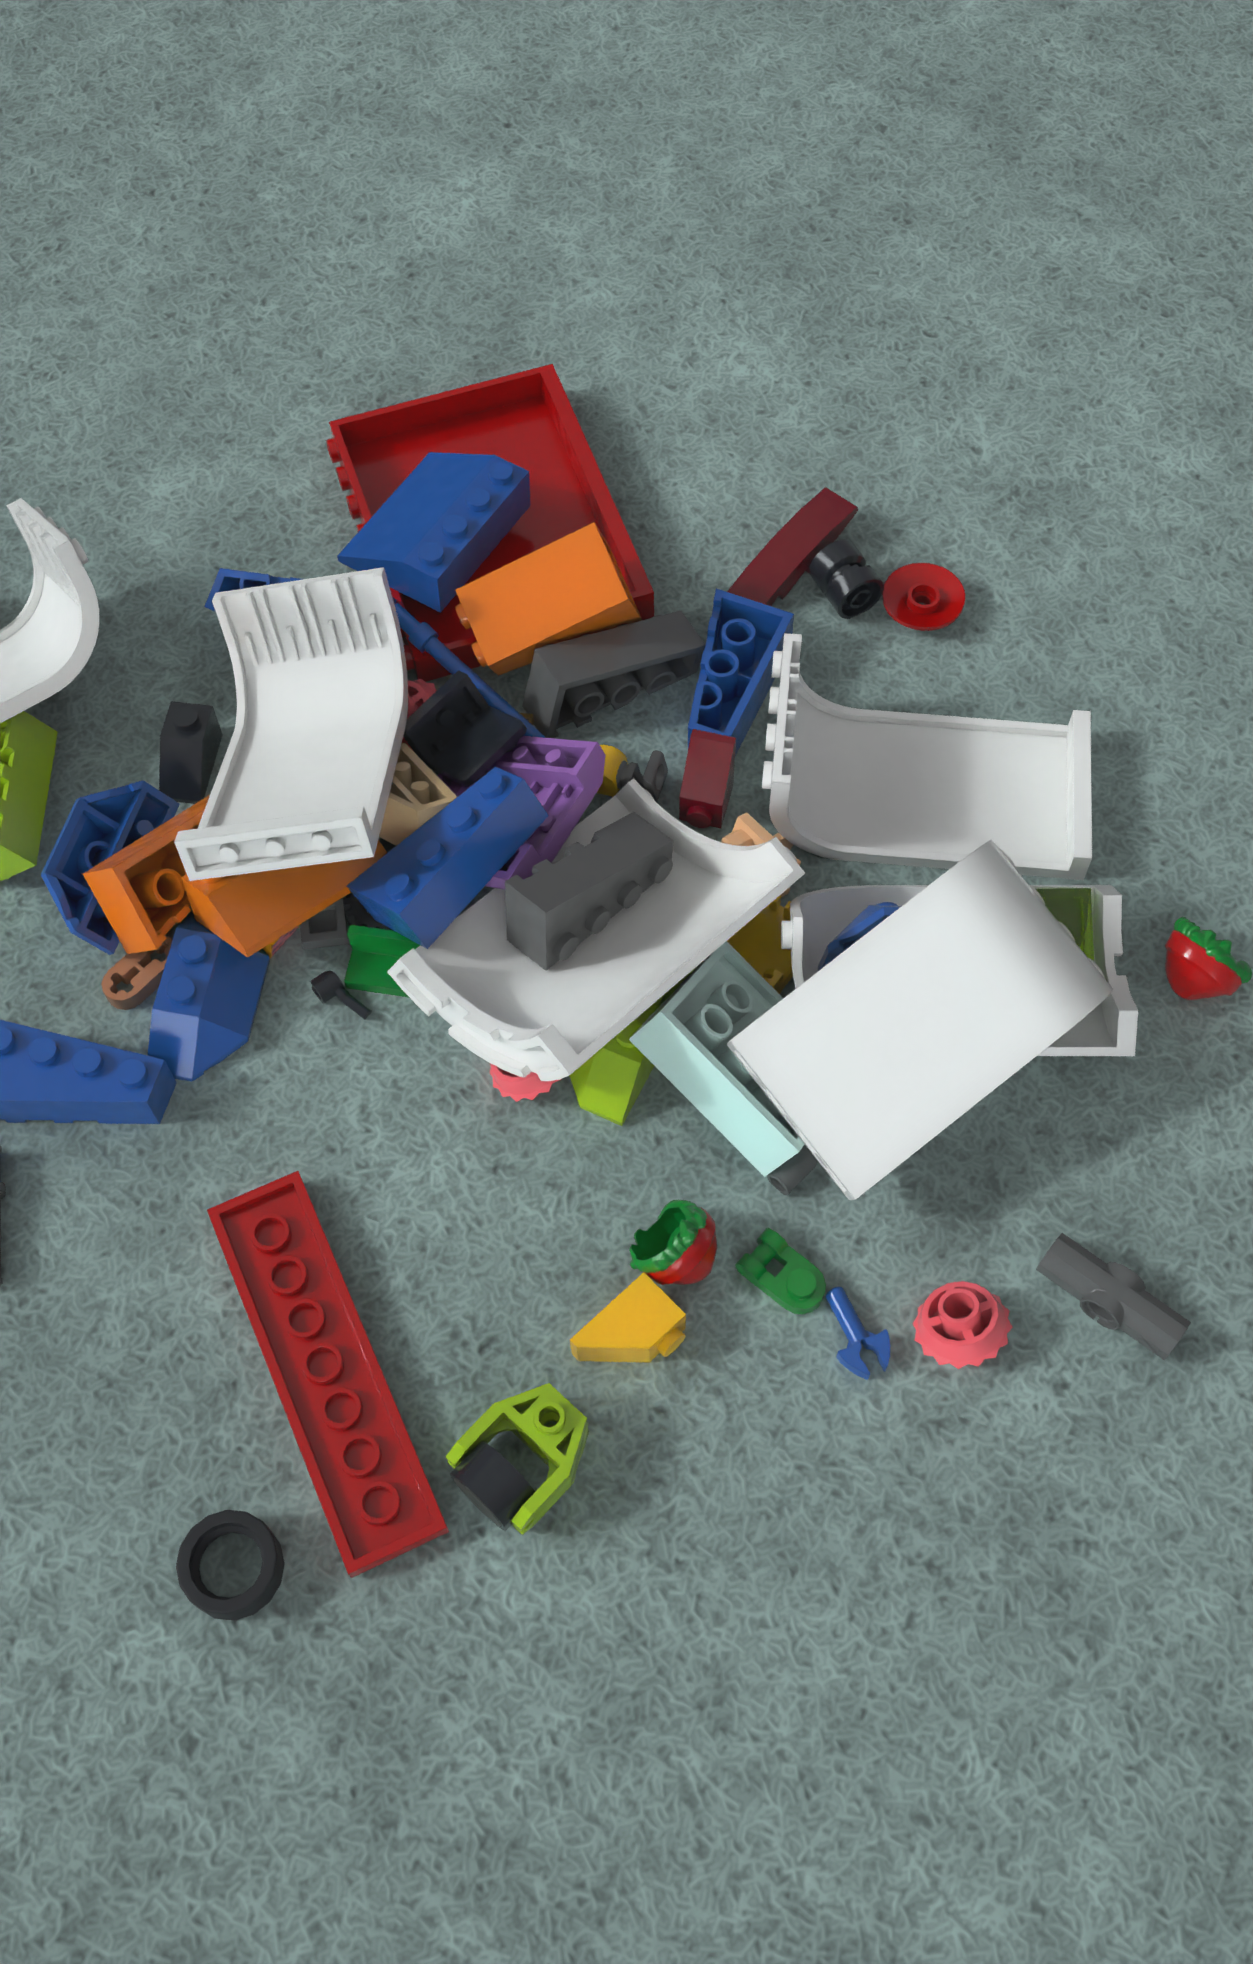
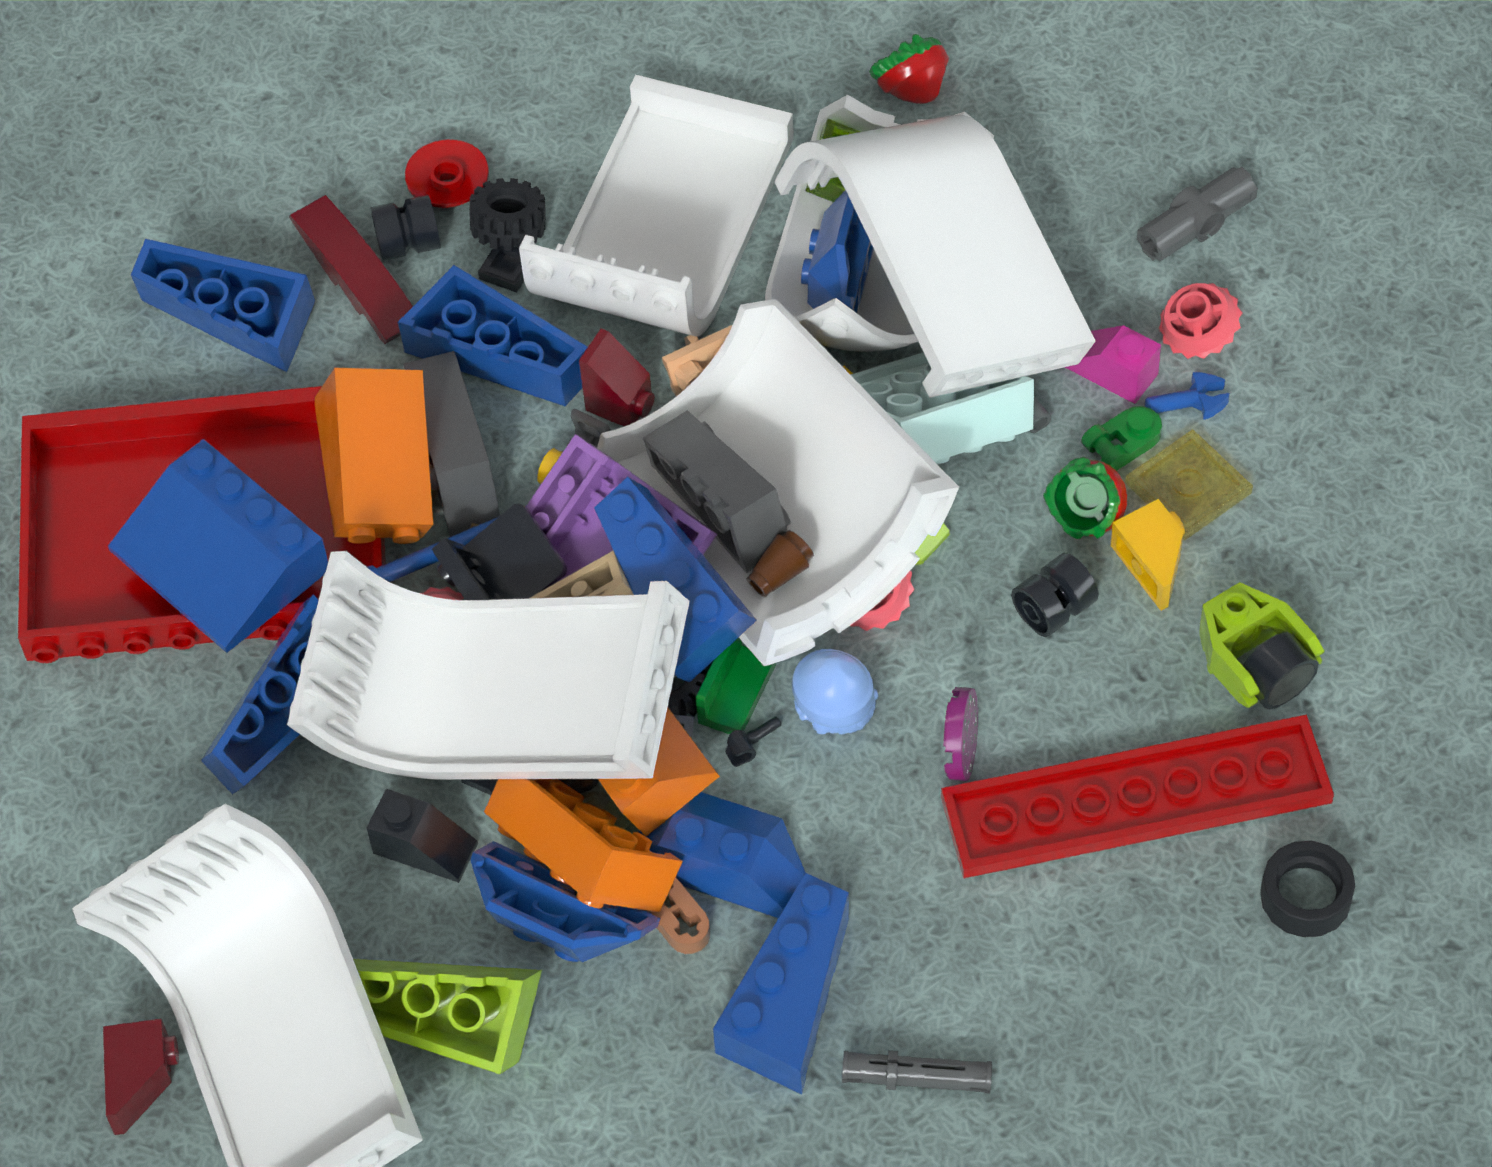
camera: 75 degrees left, 5 degrees down
none -> blue wedge [131,239,315,372]
none -> black tyre [469,178,546,251]
none -> black tile [478,246,524,293]
none -> reddish brown cone [746,530,814,598]
none -> light blue hair [792,649,878,735]
none -> magenta tile [943,687,978,781]
none -> black wheel [1011,553,1099,637]
none -> dark pink slope [1065,325,1161,404]
none -> clear yellow tile [1125,429,1253,540]

